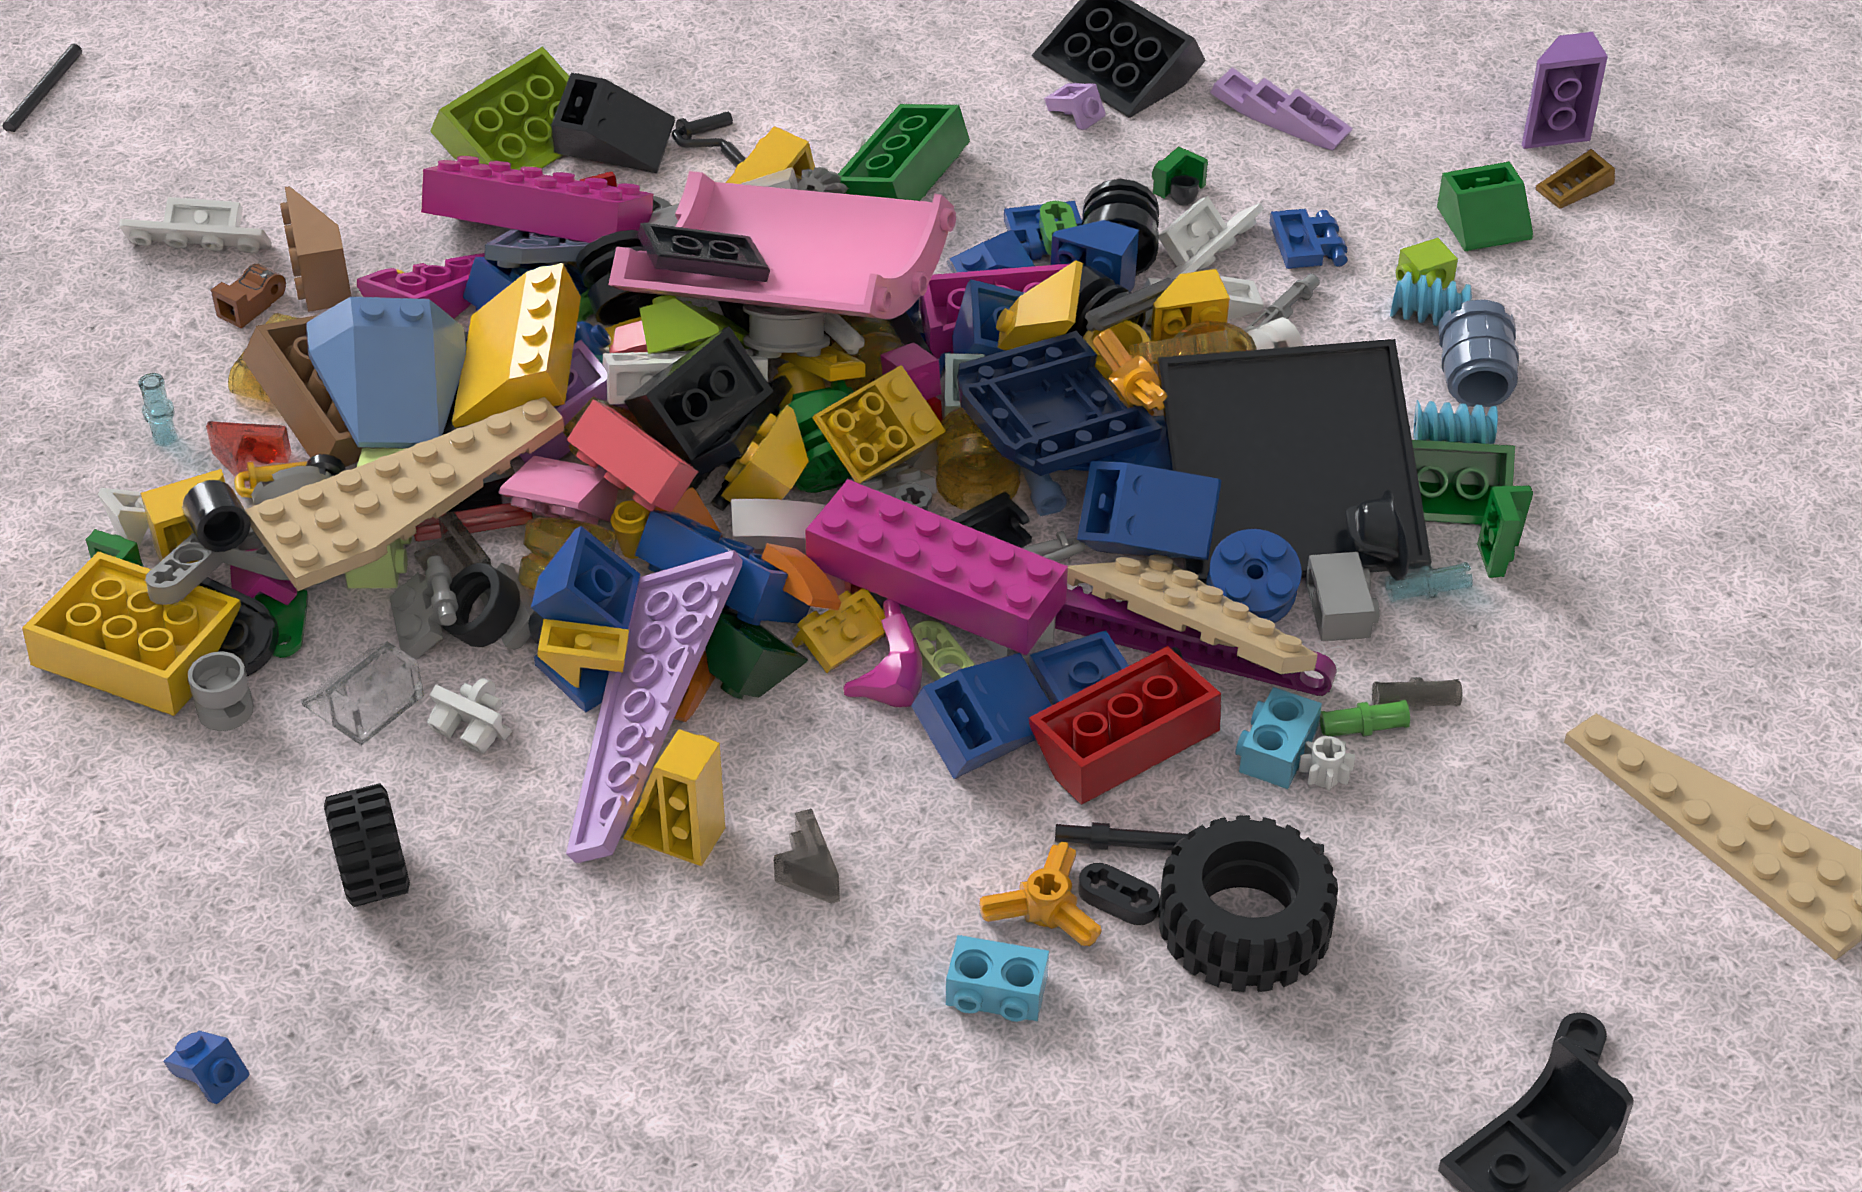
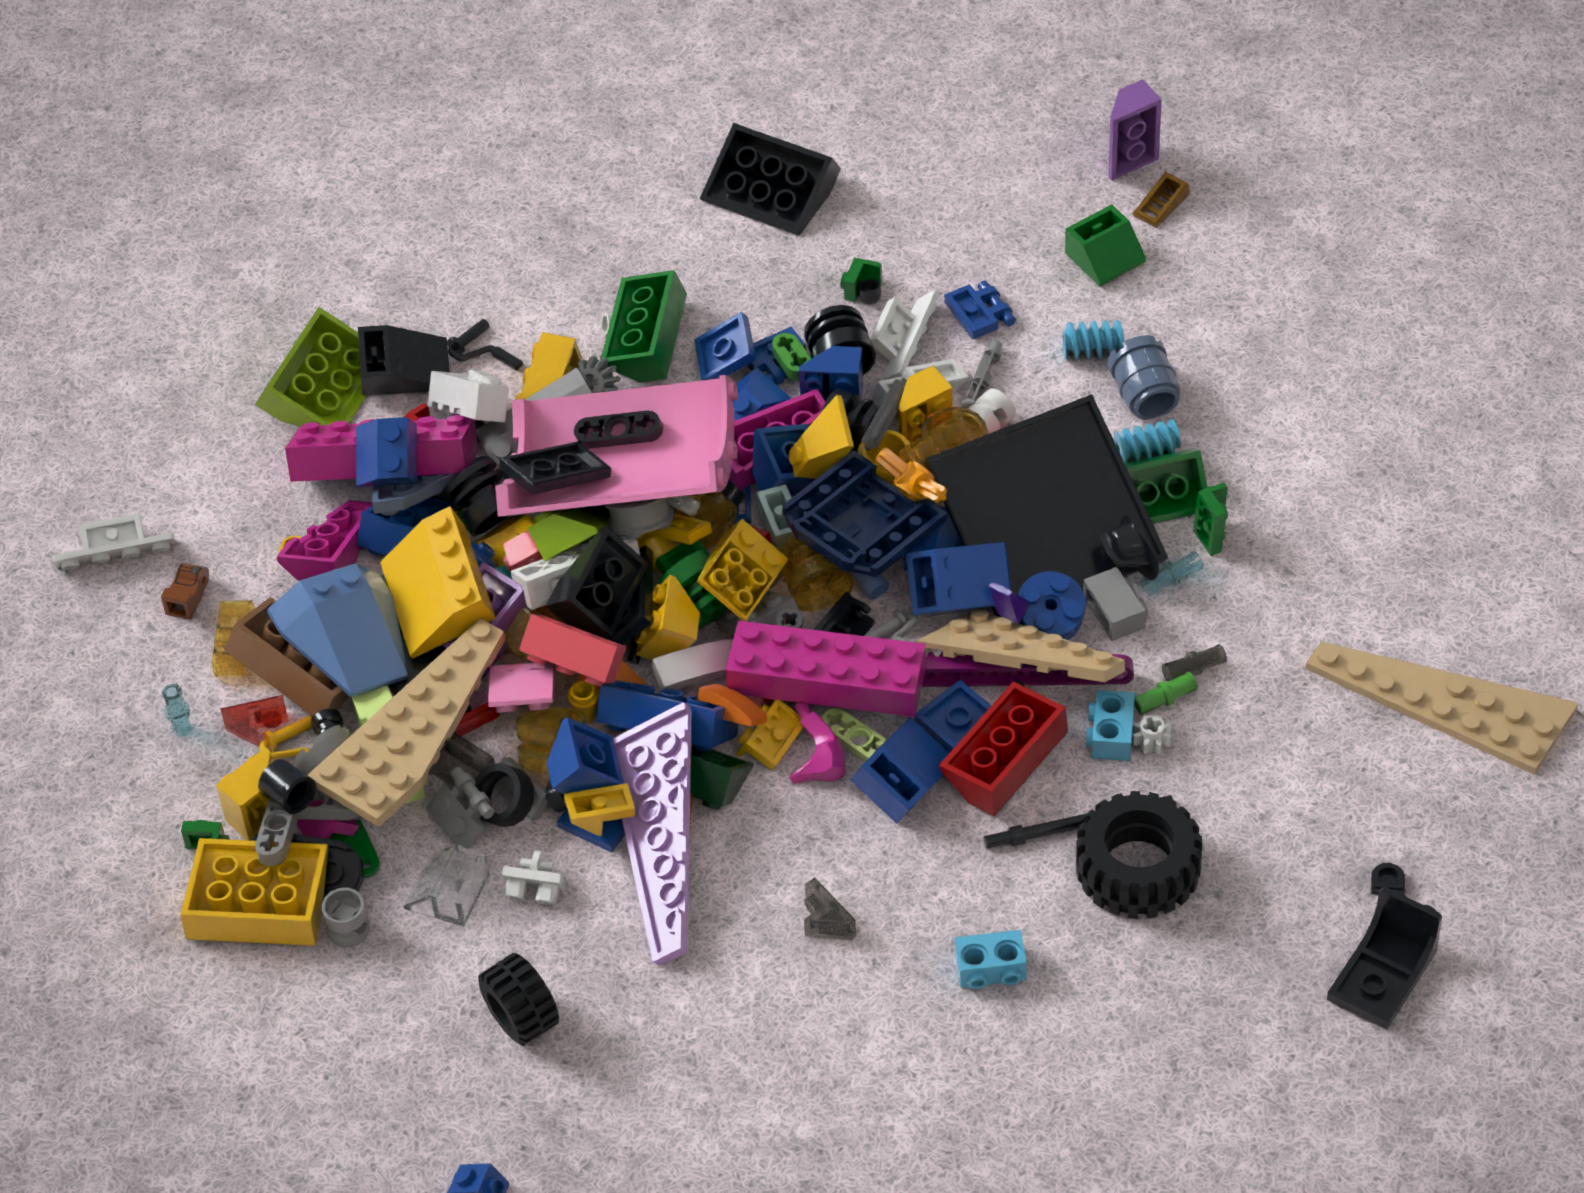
camera: 15 degrees left, 5 degrees up
white slope [98,488,149,548] -> none
medium nougat slope [280,186,352,312] -> none
yellow wedge [623,729,726,866] -> none
dark pink brick [880,342,942,400] -> none
light orange bush [979,842,1102,947] -> none
lavender bracket [1044,83,1105,130] -> none
black beam [1078,863,1160,925] -> none
lavender slope [1210,67,1353,150] -> none
lime brick [1395,238,1458,289] -> none
none -> blue slope [356,417,417,487]
none -> white wedge [428,369,509,423]
none -> black beam [574,410,664,449]
none -> blue plate [694,311,756,381]
none -> dark purple slope [989,582,1030,623]

